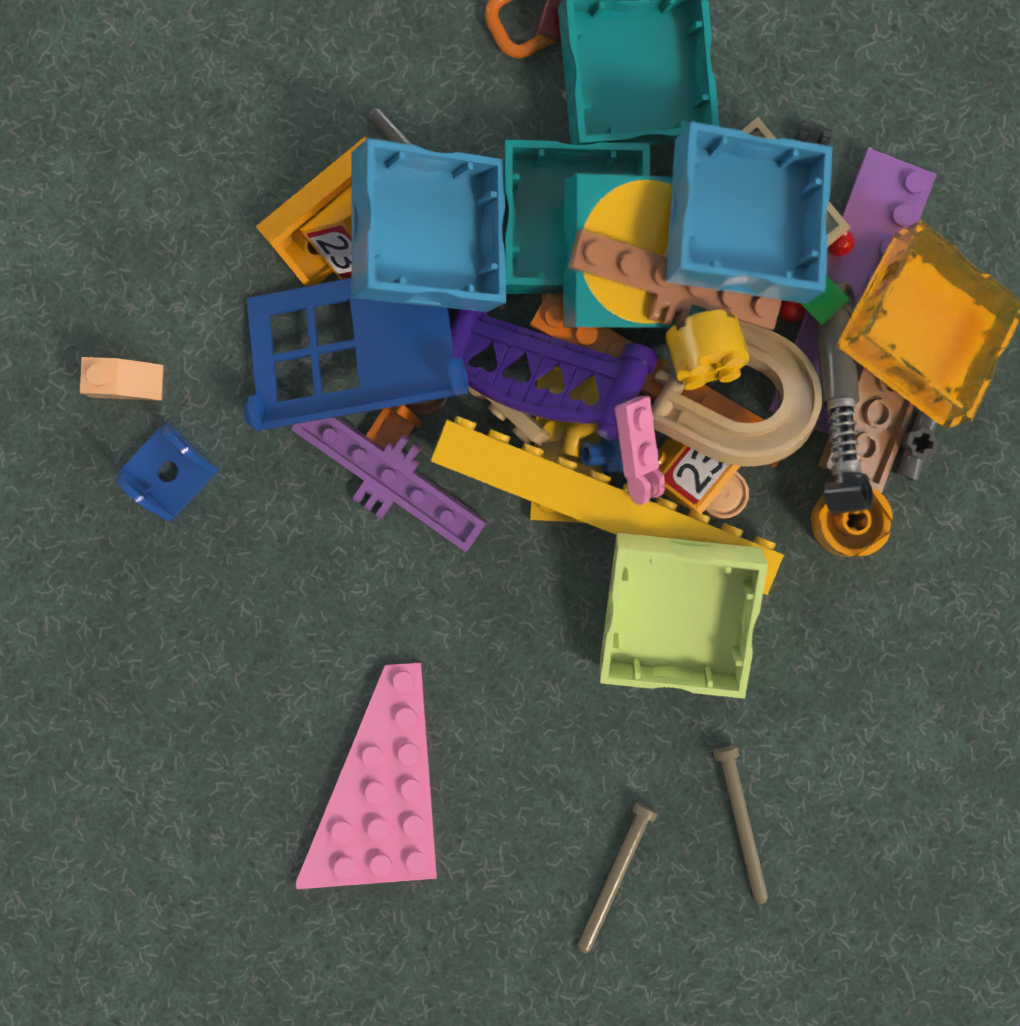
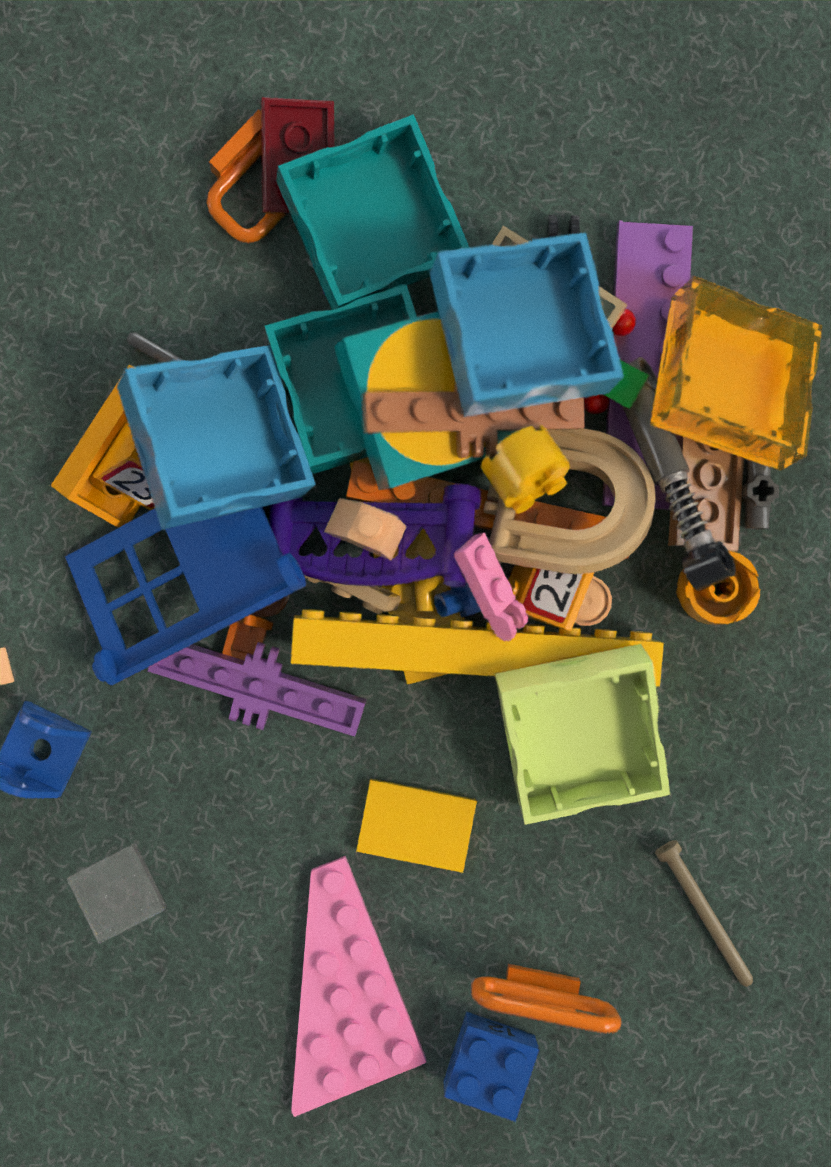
camera: 10 degrees left, 0 degrees up
dark tan bar [578,802,658,954] -> none
none -> clear plate [66,843,167,944]
none -> light nougat slope [324,498,407,560]
none -> yellow tile [356,779,477,873]
none -> blue brick [443,1012,539,1122]
none -> orange bar [471,964,621,1033]

